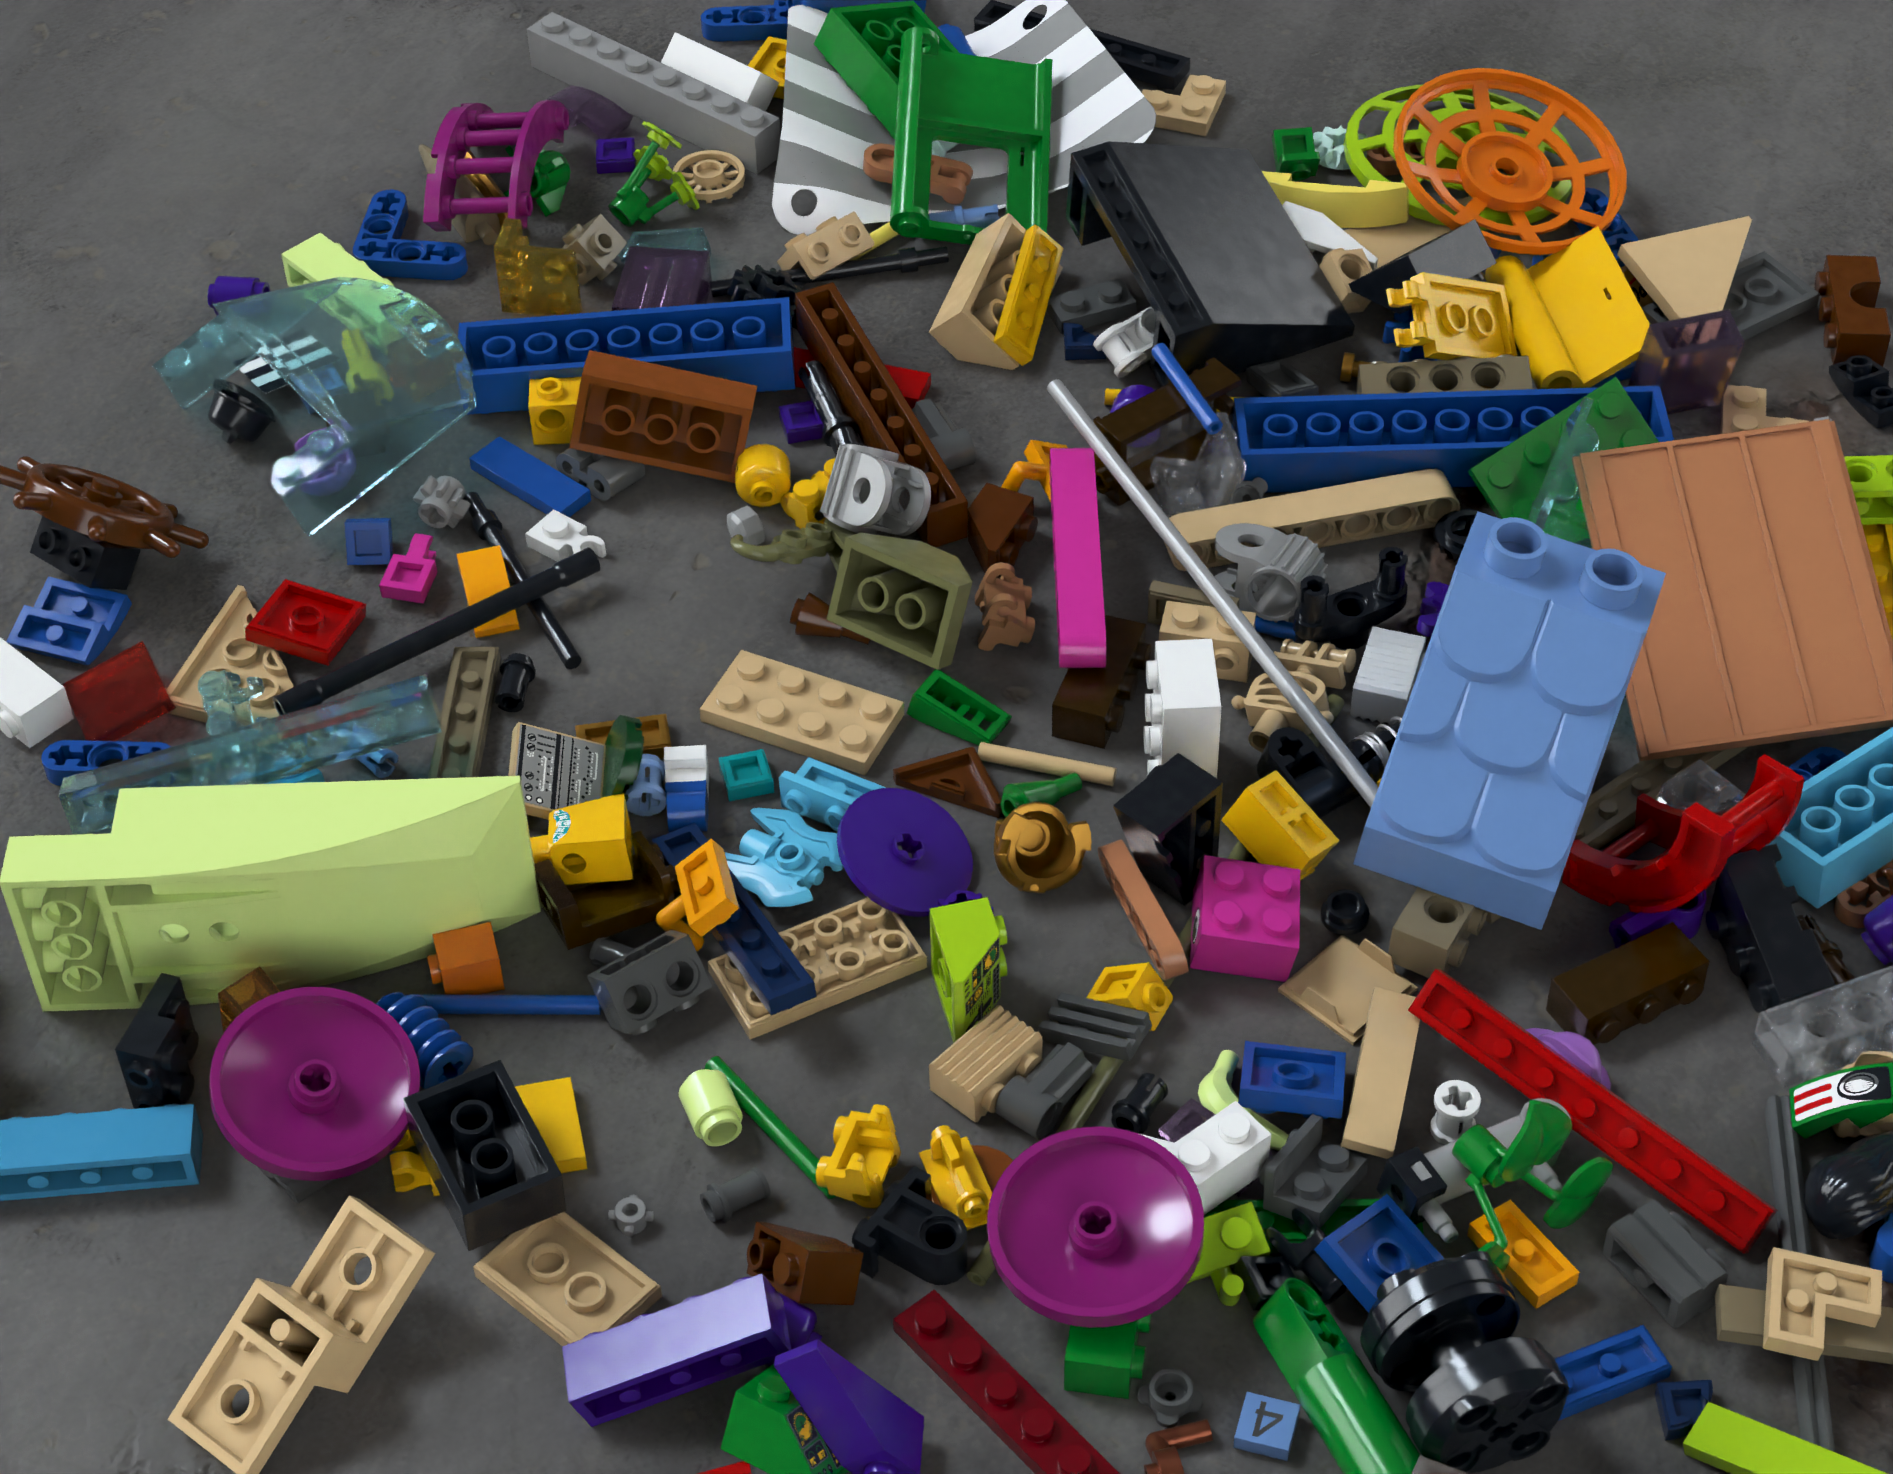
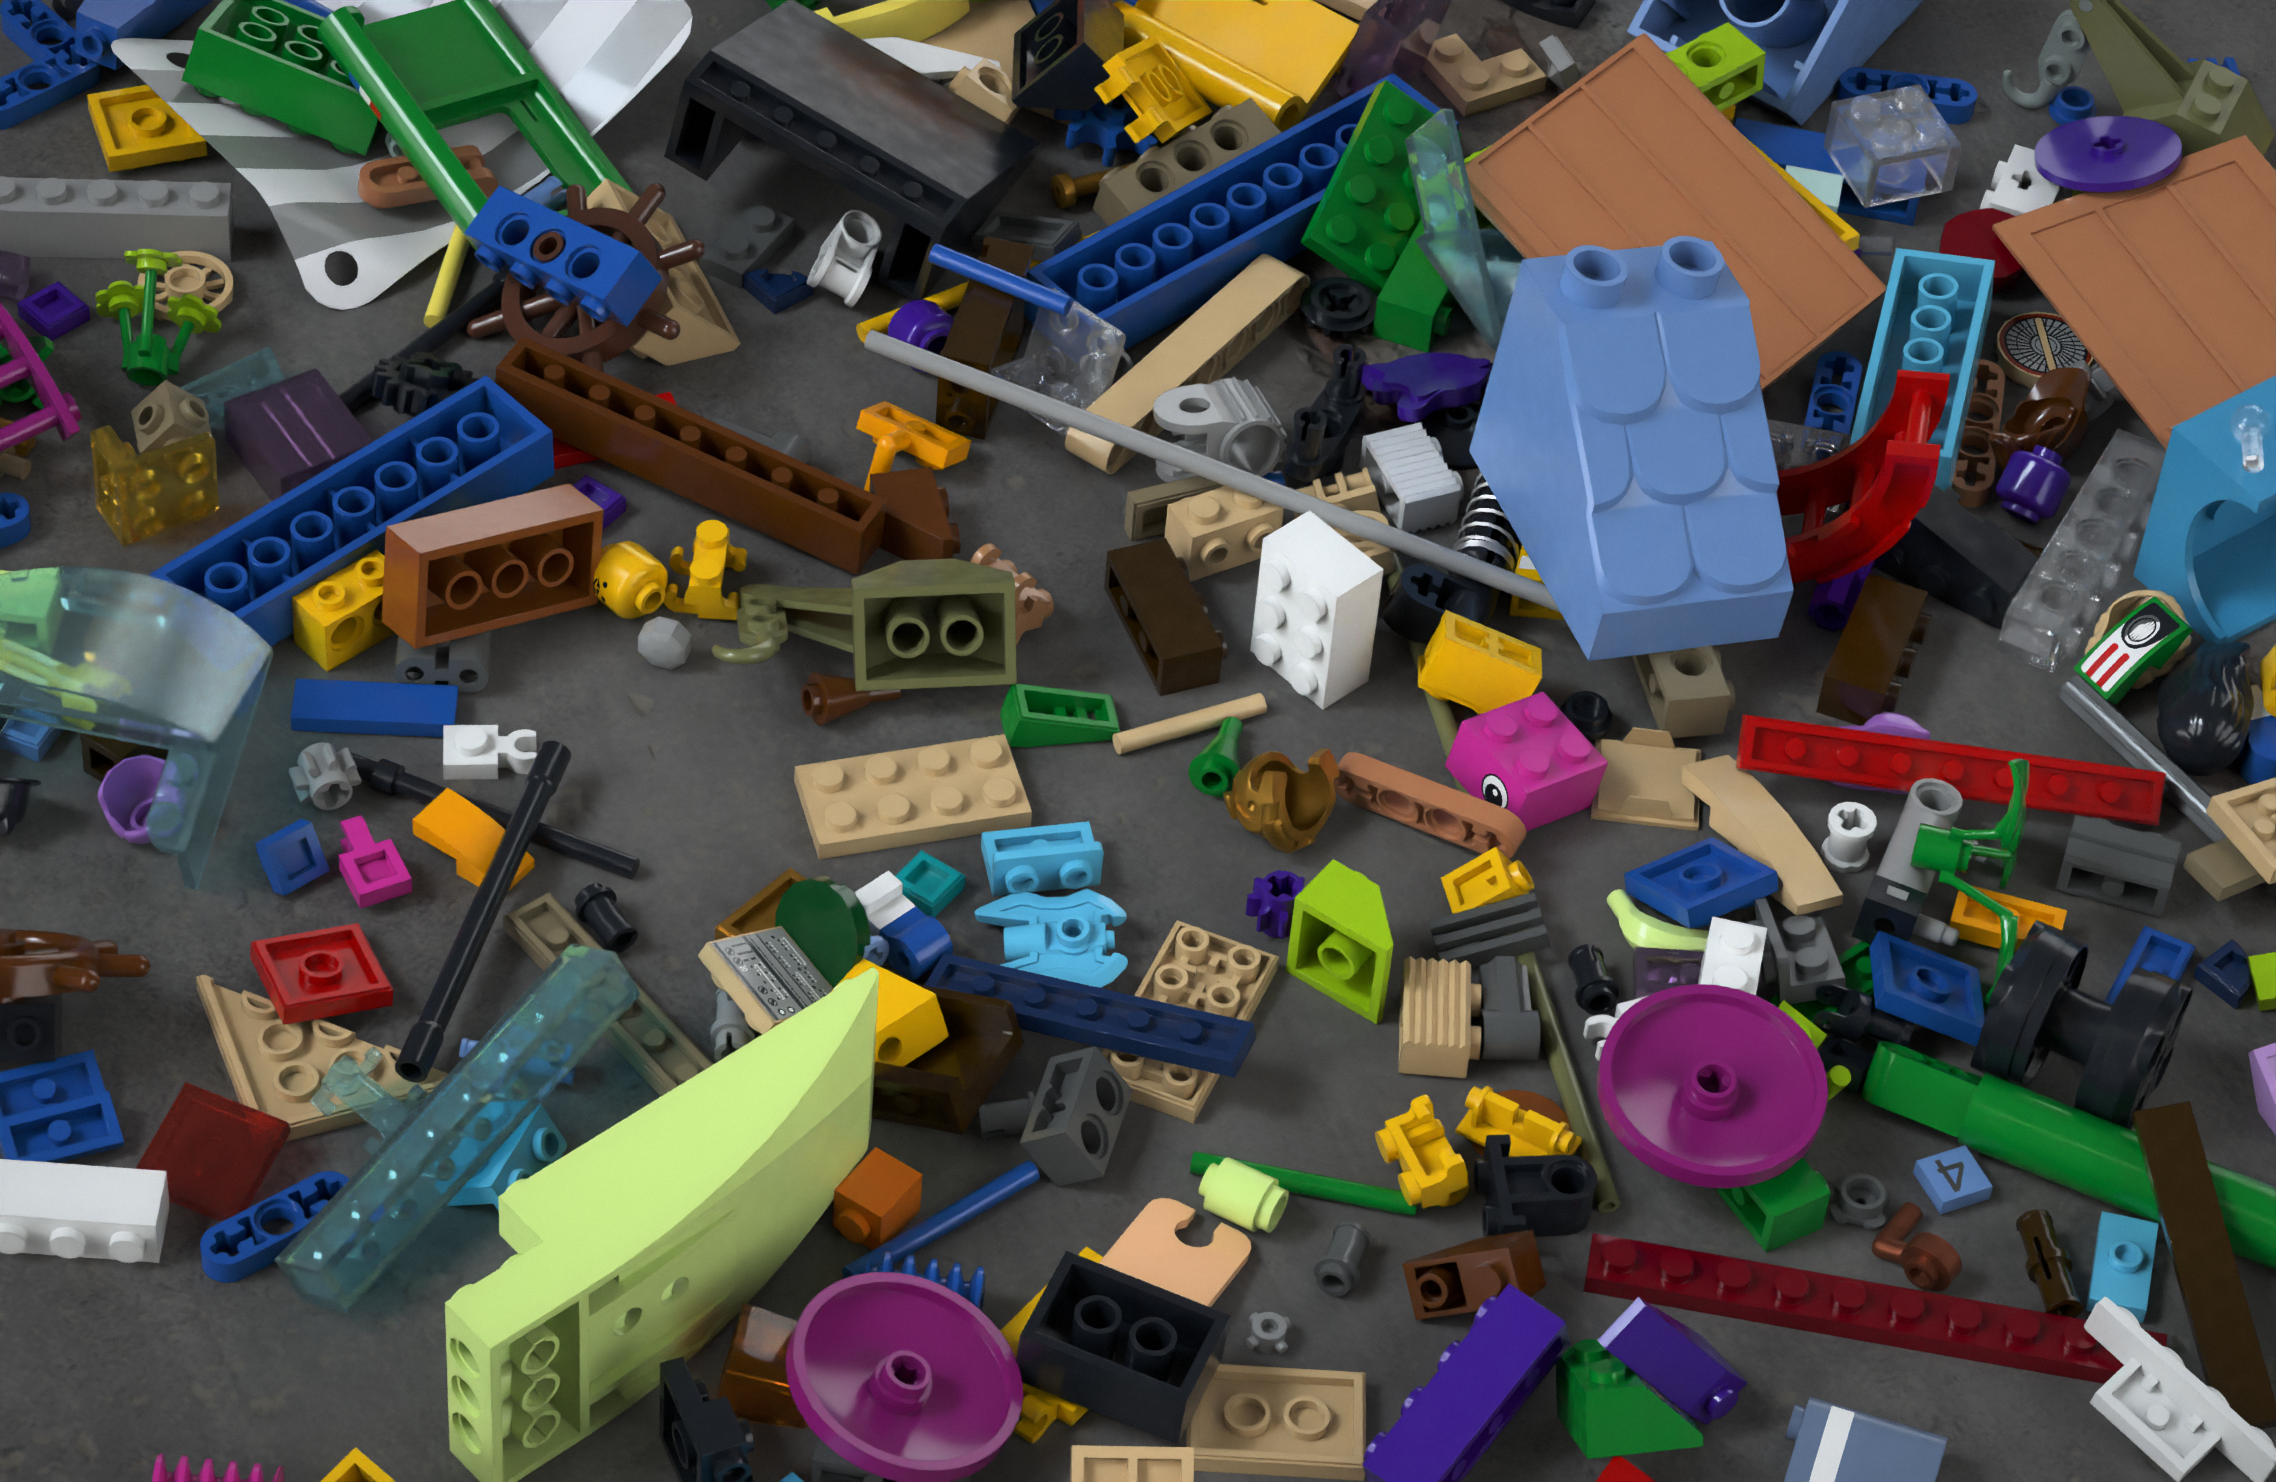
camera: 45 degrees left, 0 degrees up
light orange plate [656,838,739,951] -> none
white brick [661,32,779,111] -> none
tan bracket [777,211,874,280] -> none
black pin [798,361,868,458] -> none
light grey piece [820,444,931,536] -> none
dark purple piece [837,788,973,917] -> none
reddish brown tile [893,746,1004,818] -> none
yellow tile [993,224,1064,366] -> none
dark pink beam [1050,448,1106,668] -> none
black wedge [1113,753,1223,906] -> none
none -> brick [464,183,705,372]
none -> light nougat piece [1099,1198,1252,1307]

